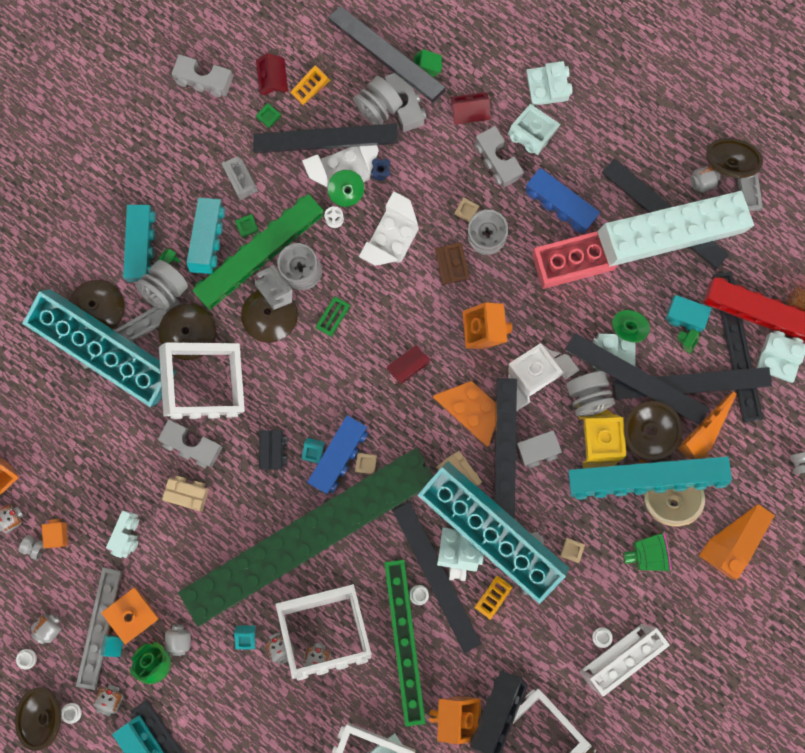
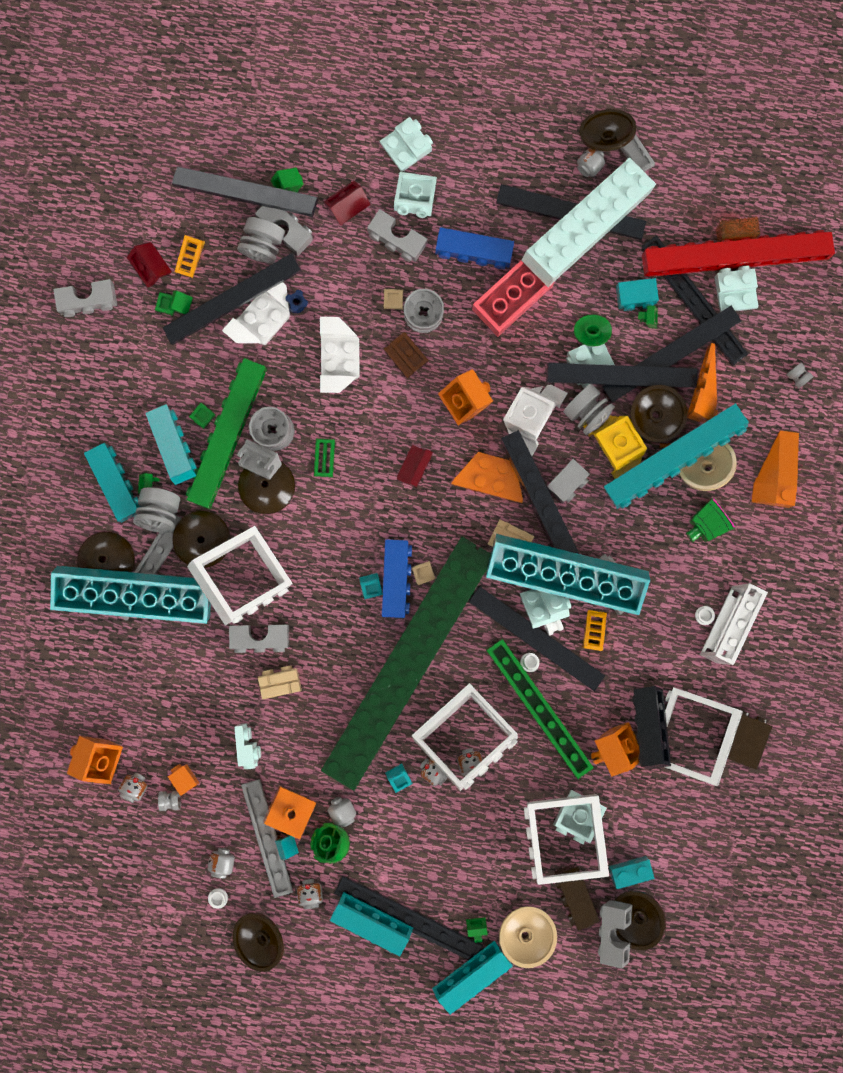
camera: 35 degrees left, 5 degrees up
white plate [61,703,82,724] -> none
light grey hinge [221,157,258,200] -> none
black brick [259,430,288,471] -> none
white wheel [324,206,344,228] -> none
green dish [327,169,364,207] -> none
tan tile [560,538,585,563] -> none
none -> green tile [168,290,193,315]

